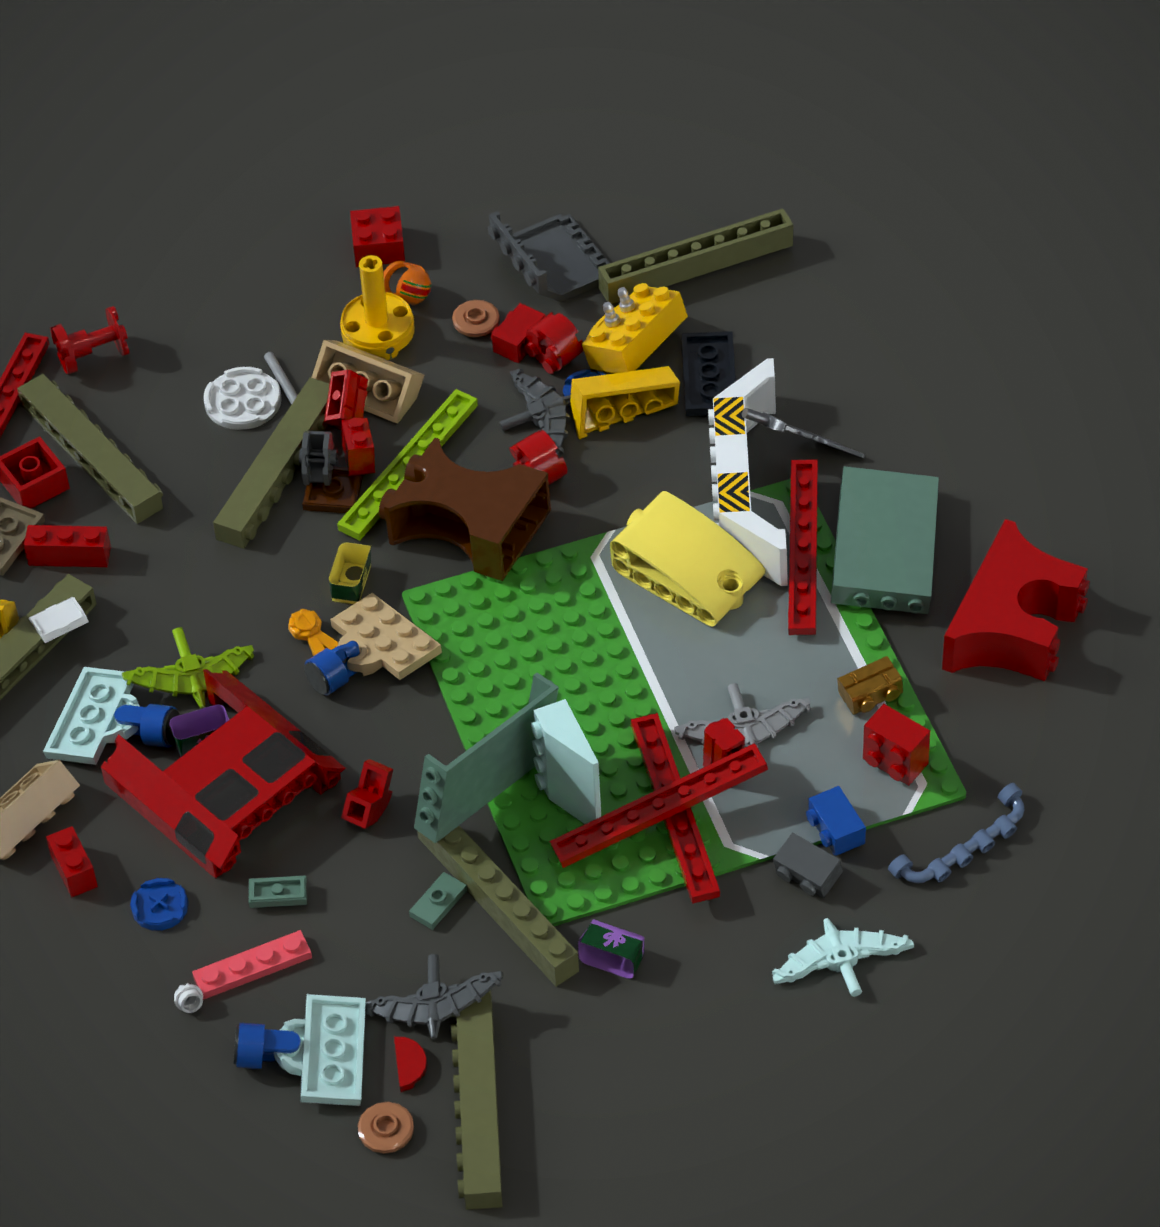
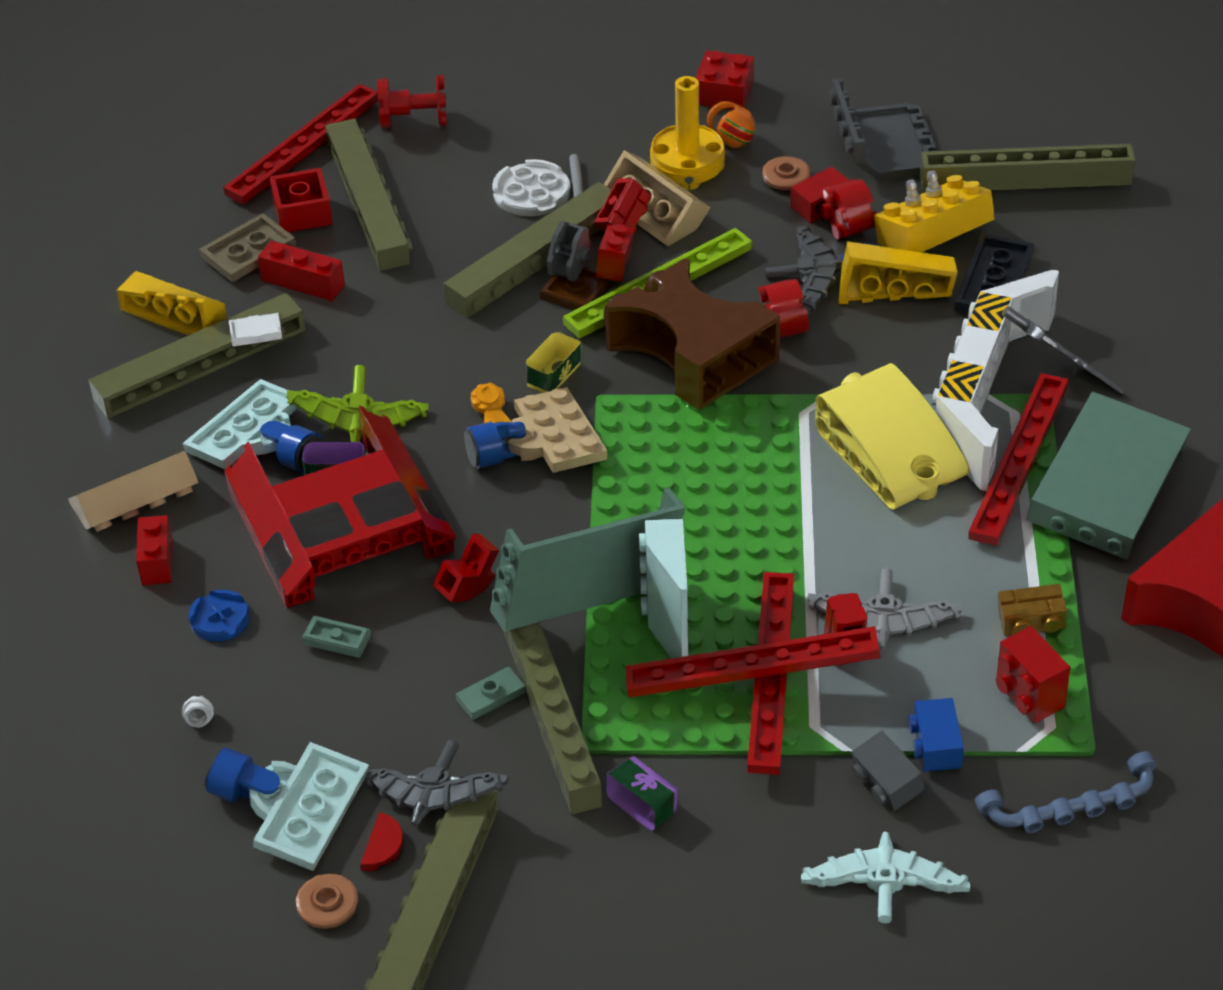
camera: 20 degrees right, 5 degrees down
coral plate [192,930,312,1000] -> none

